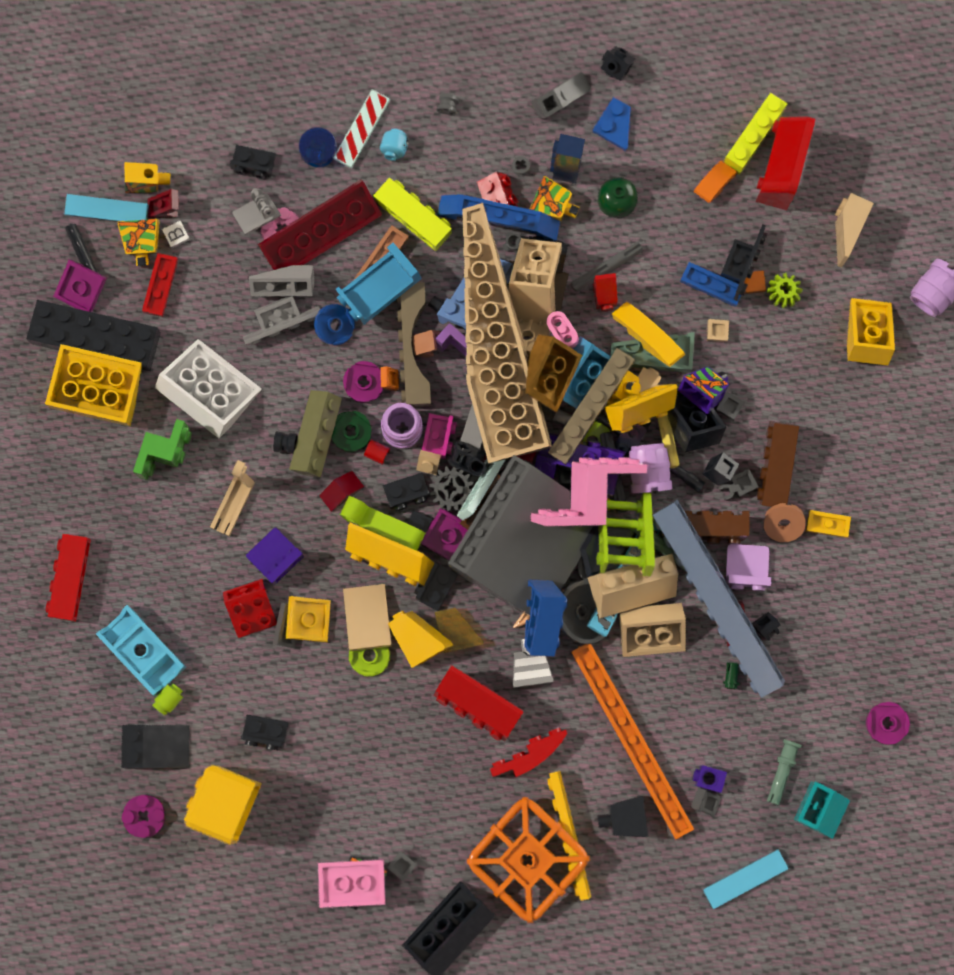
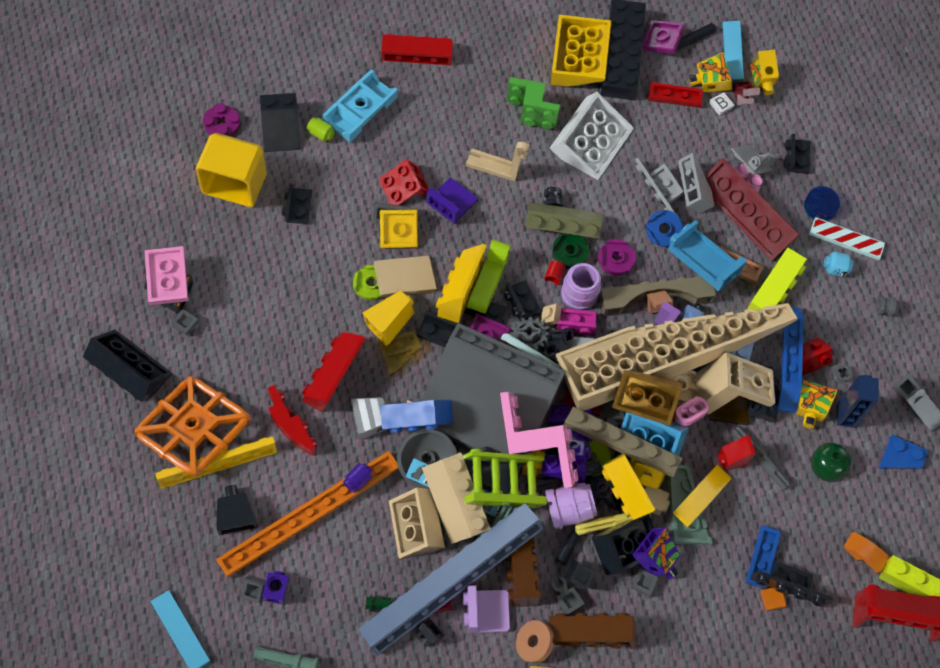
camera: 80 degrees right, 15 degrees down
dark red slope [319,471,364,512] -> none
orange tile [381,366,399,390] -> none
tan plate [707,319,729,342] -> none
lime gear [767,273,803,308] -> none
none -> dark purple brick [343,463,373,493]

